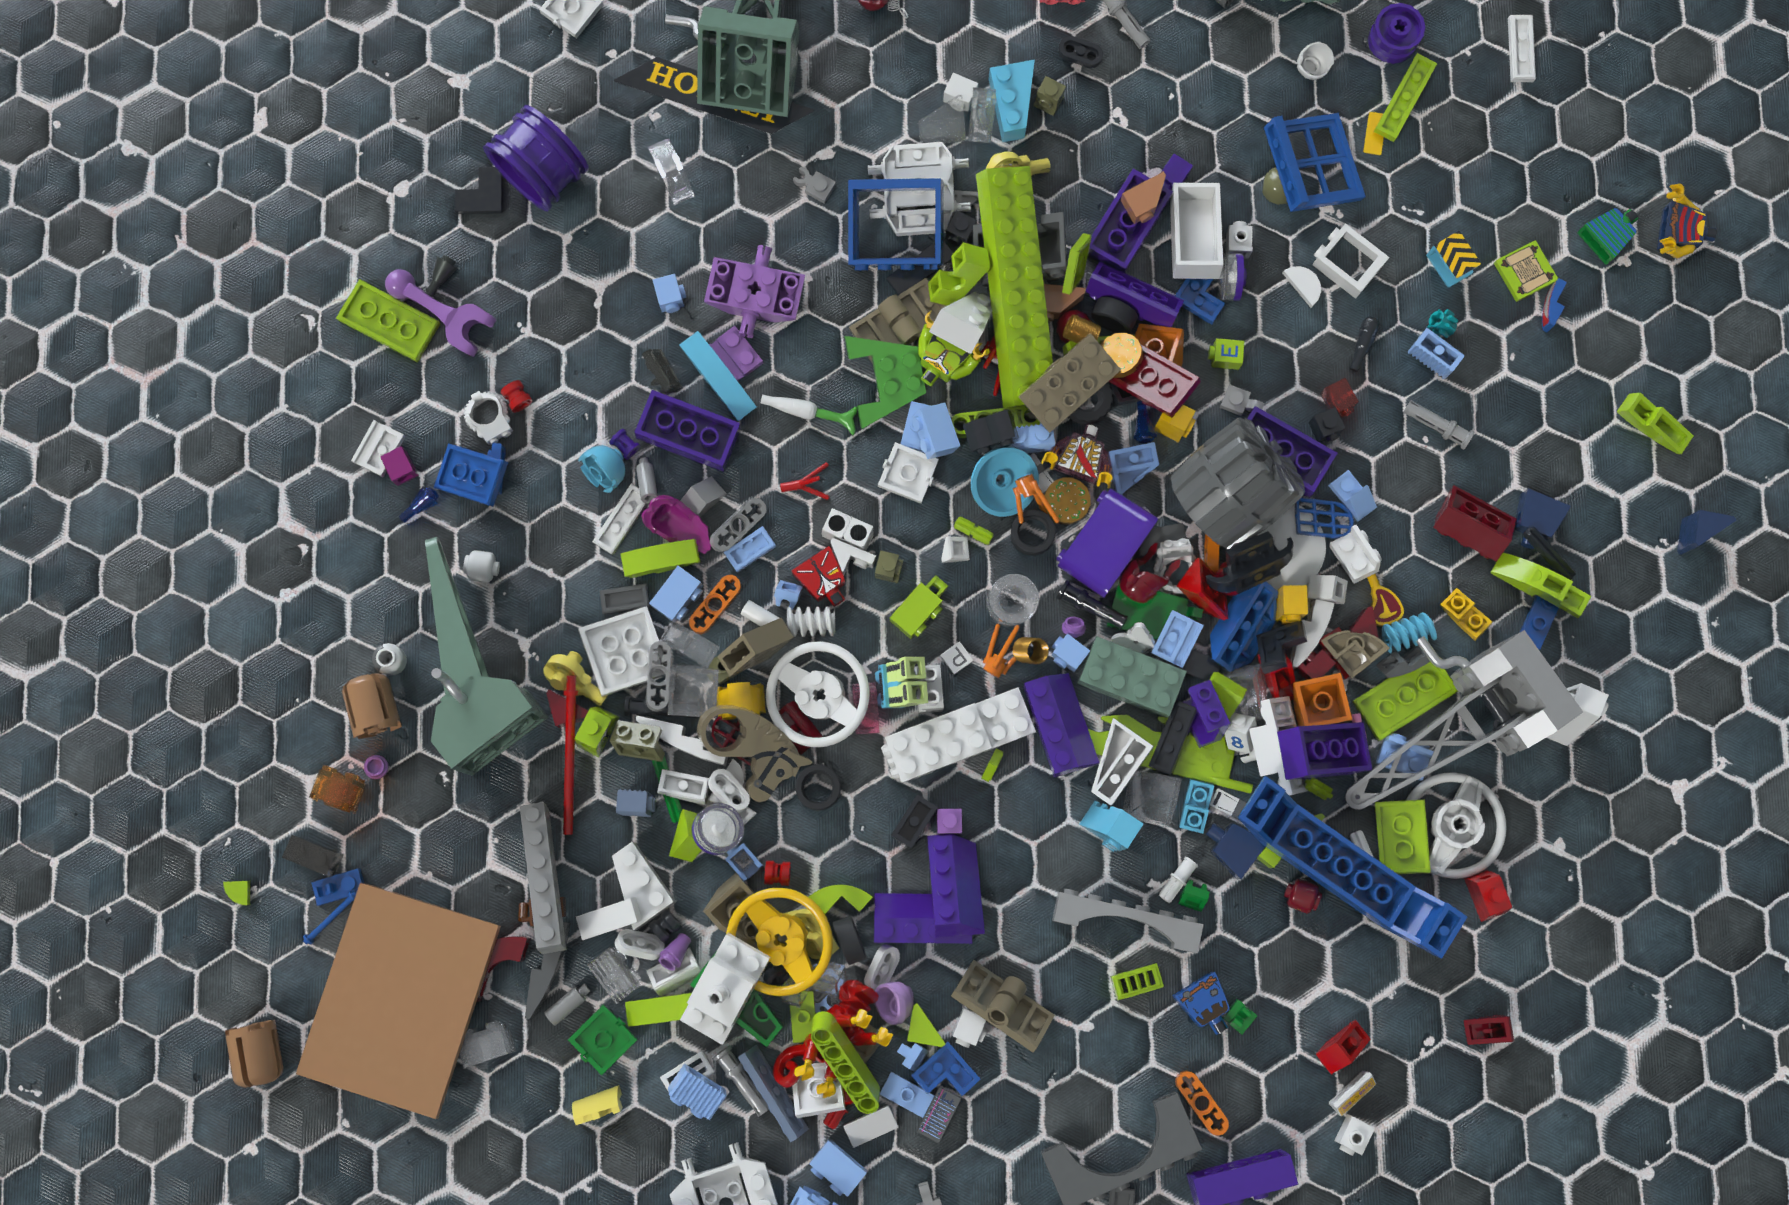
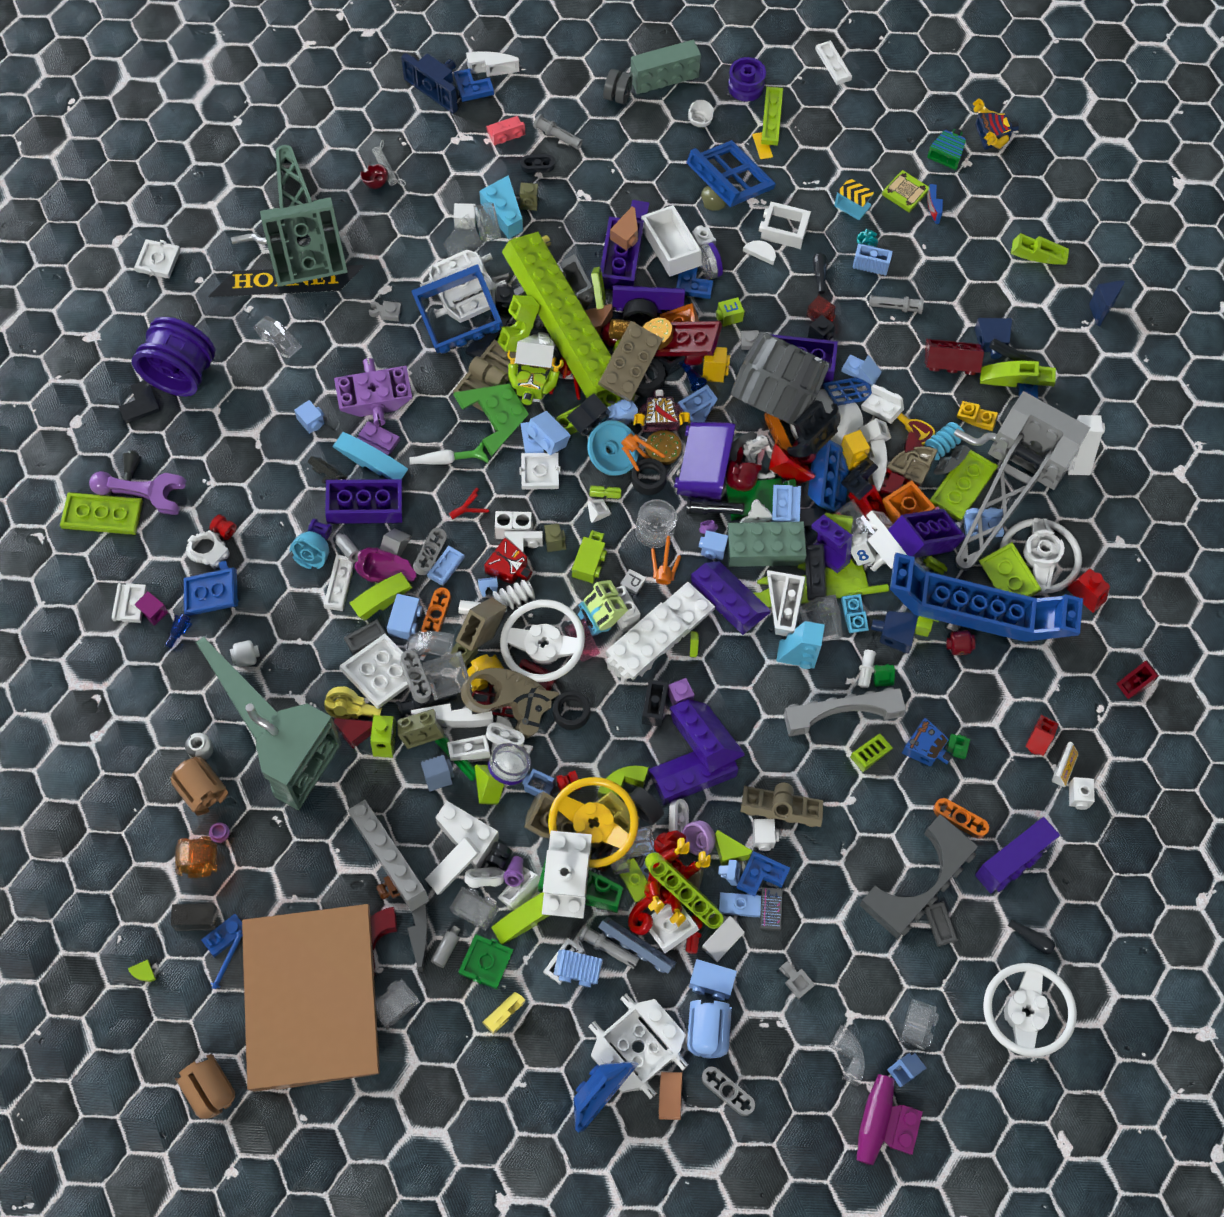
camera: 25 degrees left, 15 degrees down
red bar [563,675,578,835] -> none
pearl gold piece [1013,637,1049,664] -> none
white sticker [1210,789,1247,820] -> none

